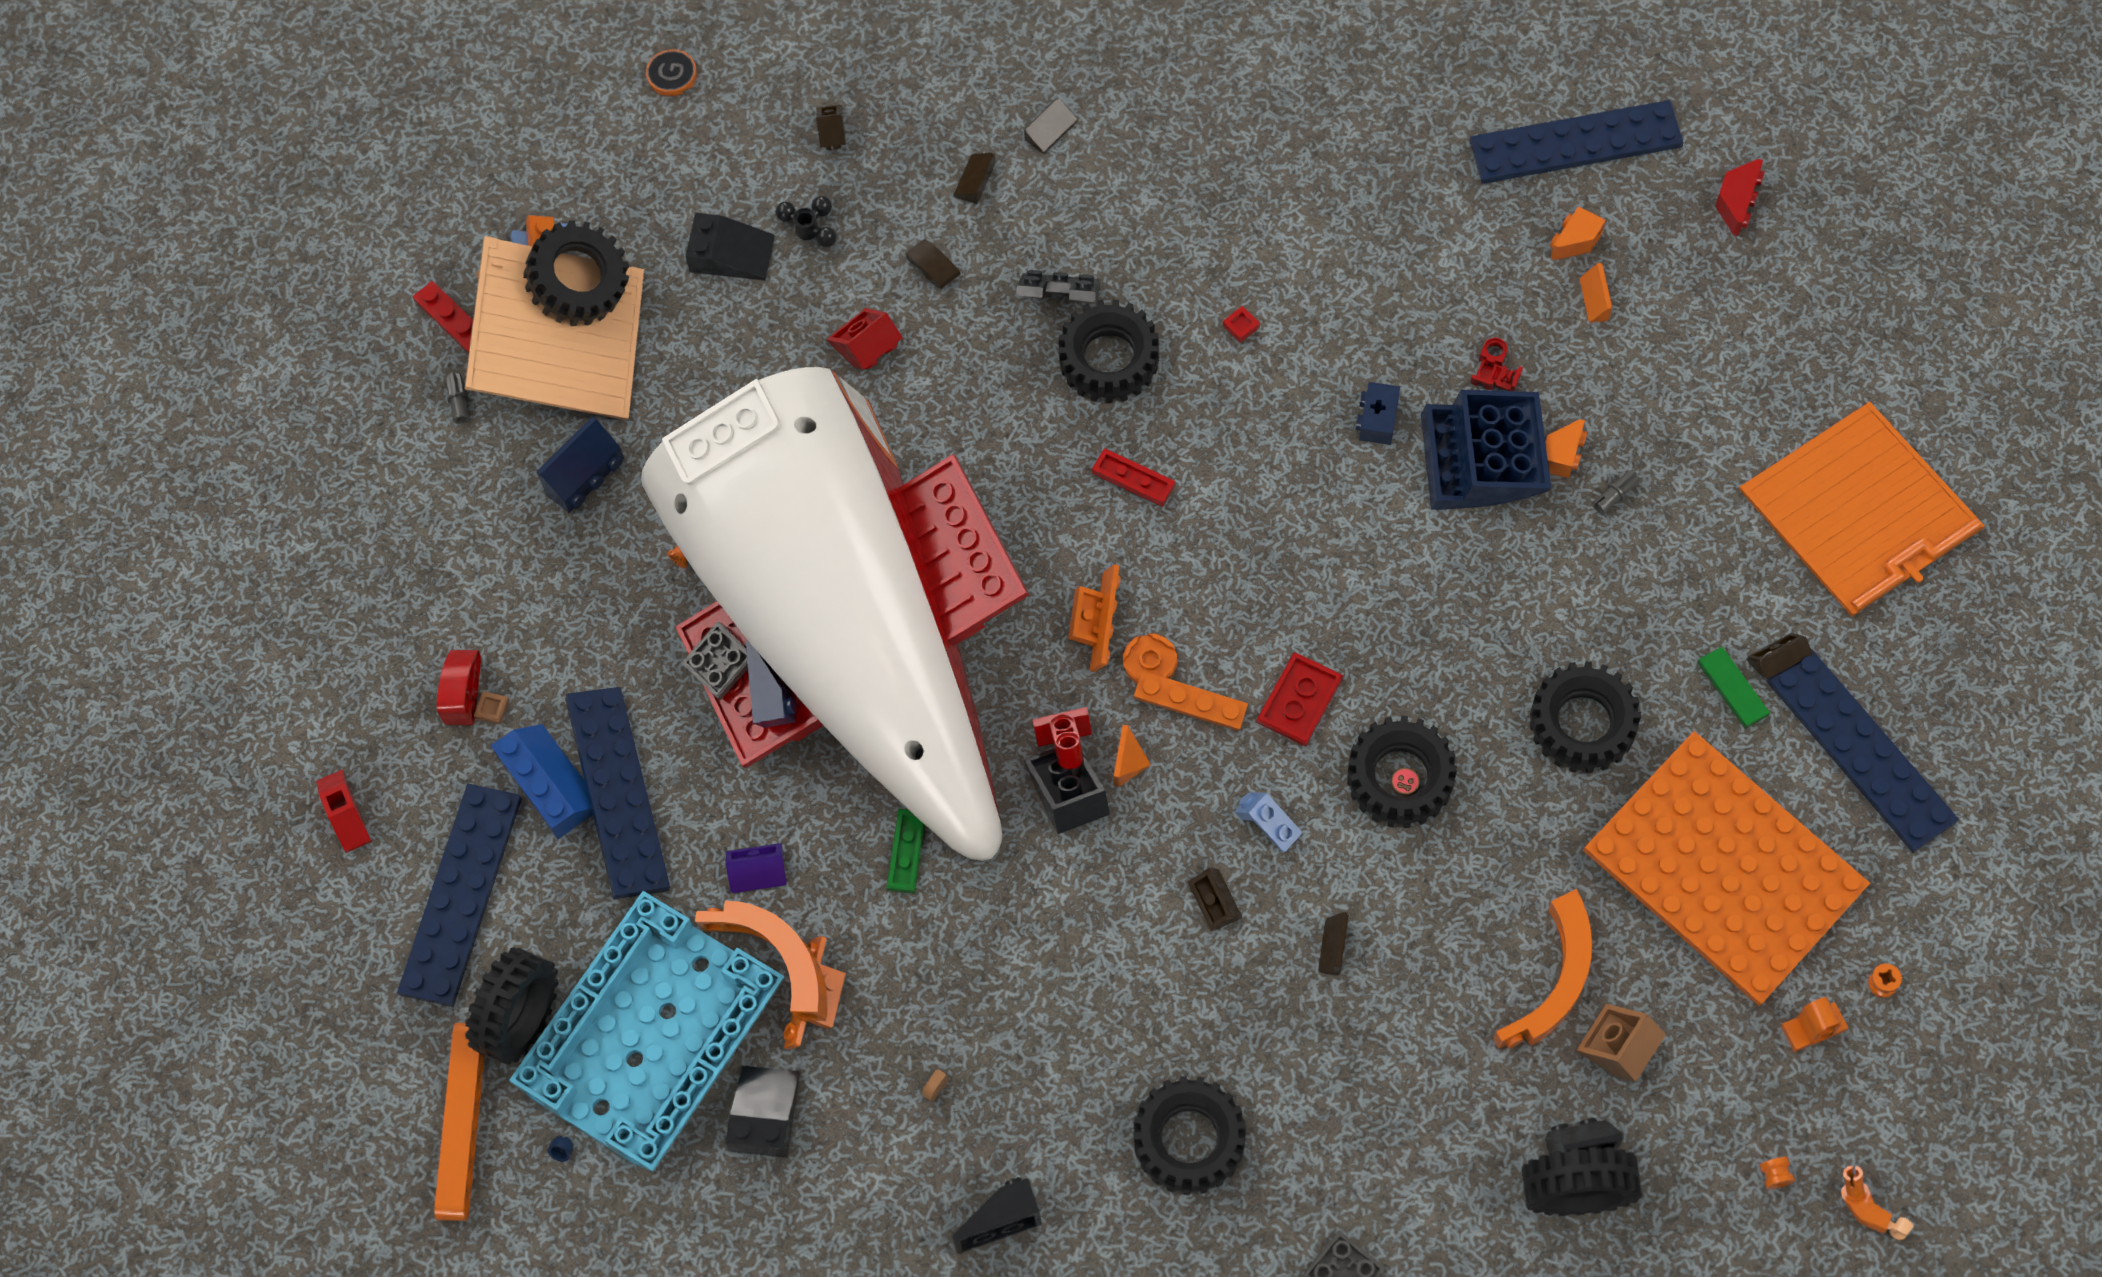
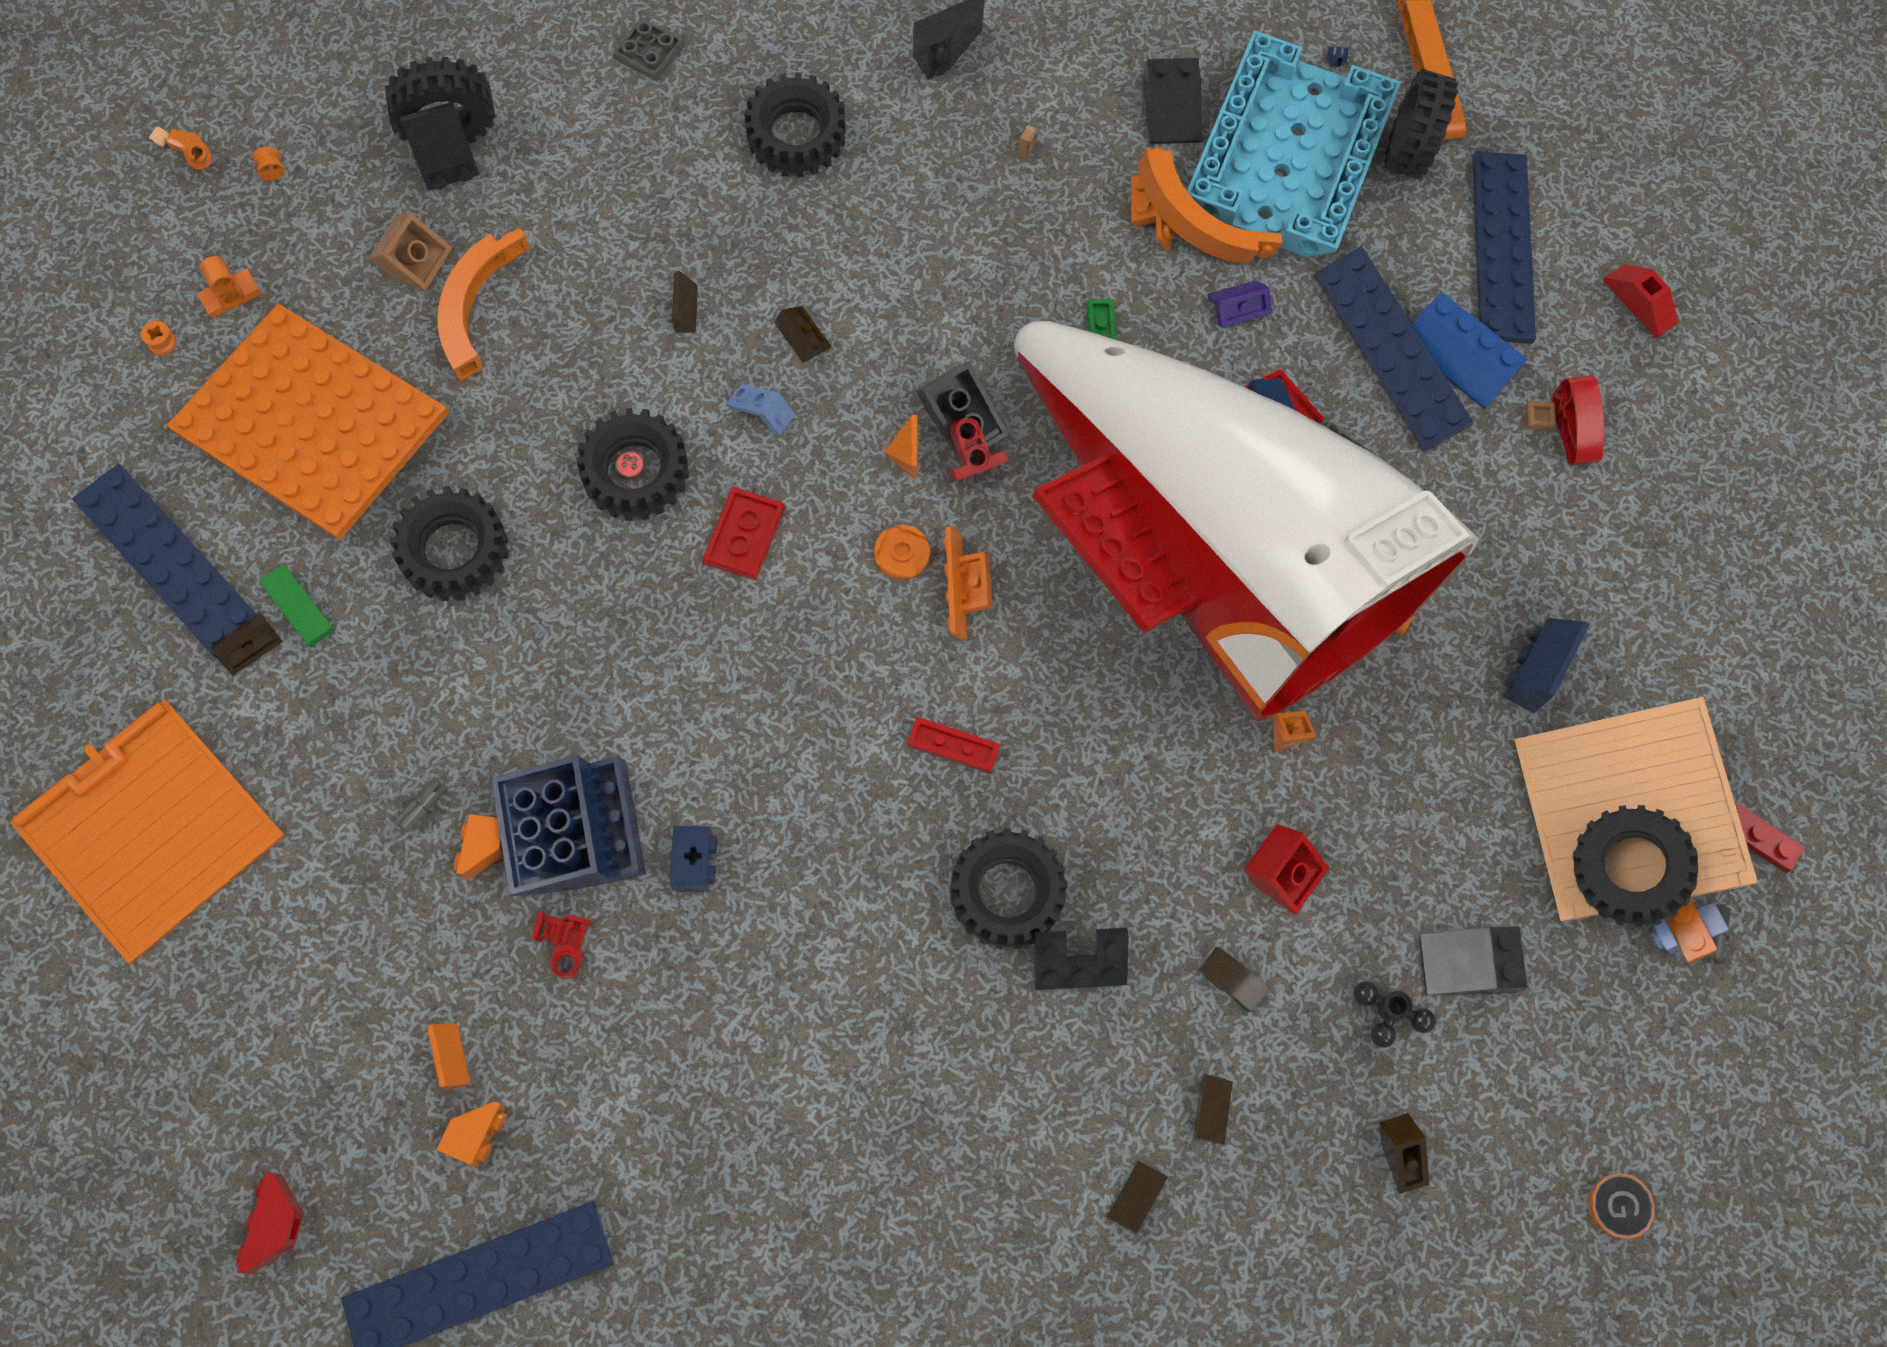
camera: 160 degrees right, 5 degrees up
orange plate [1133,671,1248,731] -> none
red plate [1223,306,1260,343] -> none

